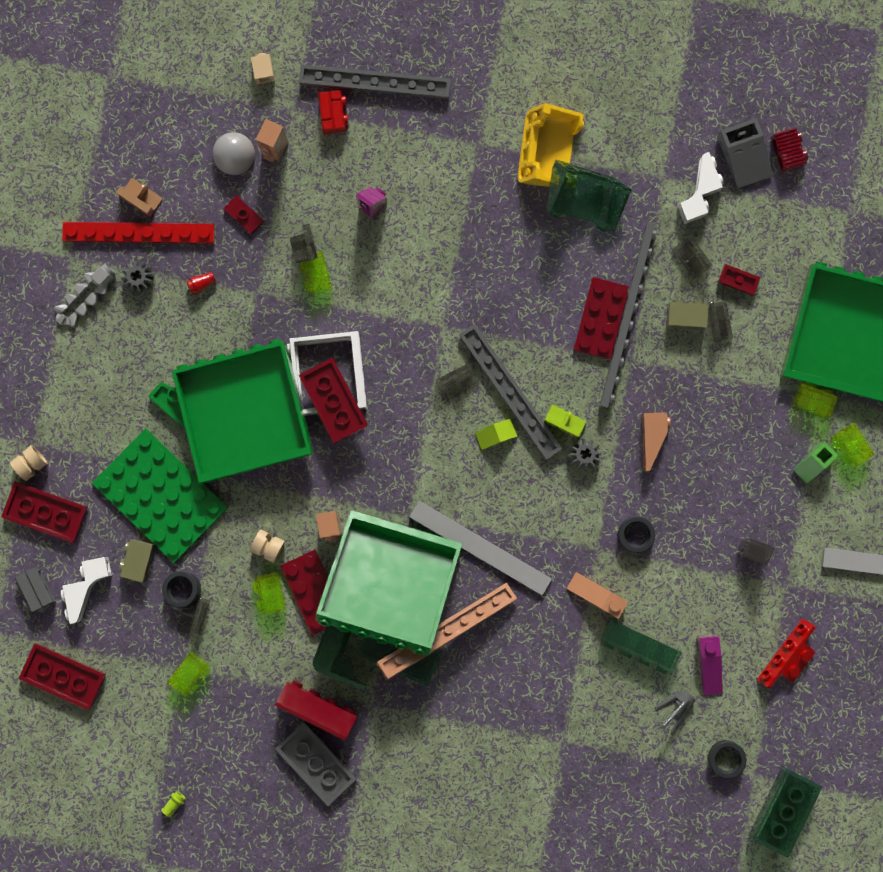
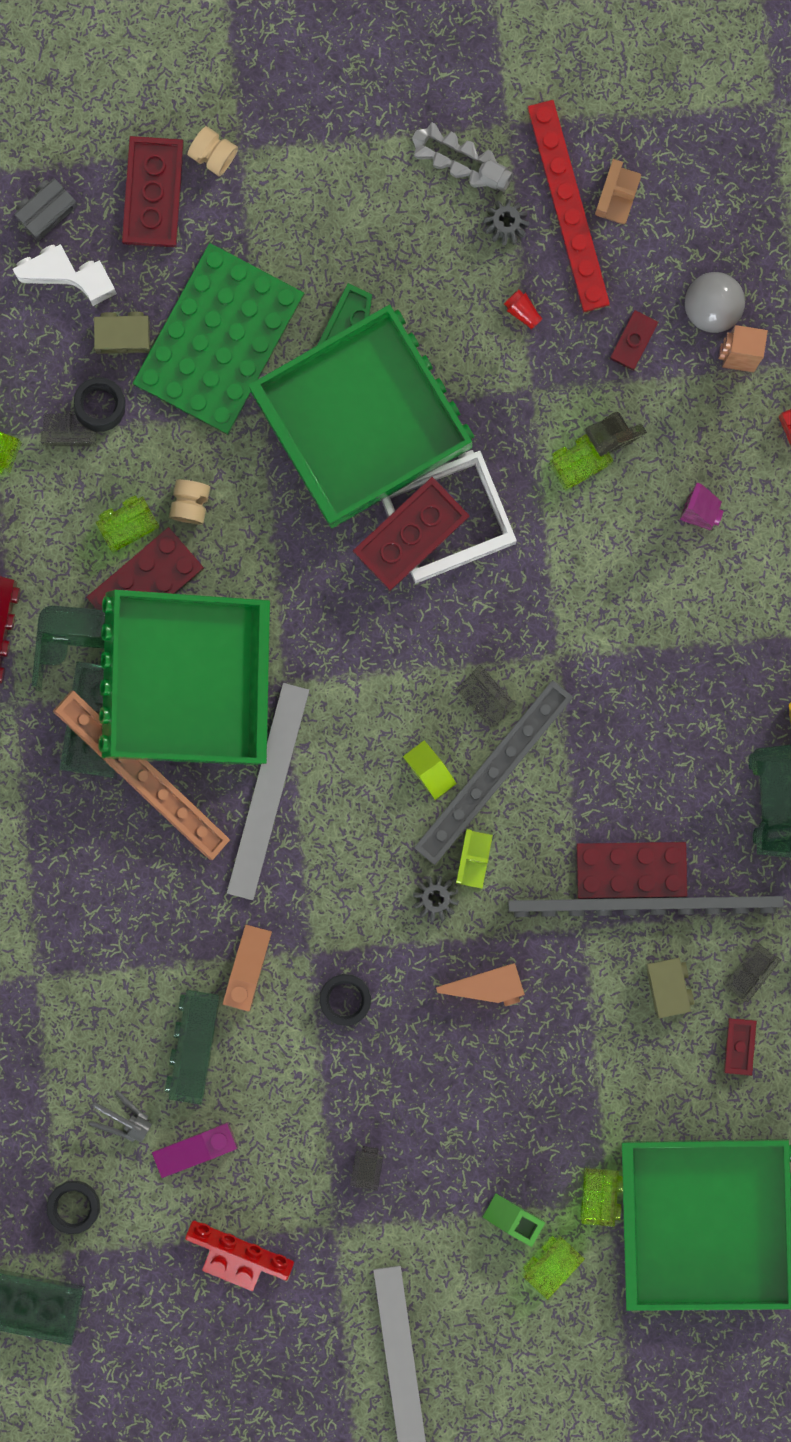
camera: 70 degrees right, 0 degrees up
nougat brick [316,511,343,542] -> none
clear smoke panel [707,301,733,342] -> none

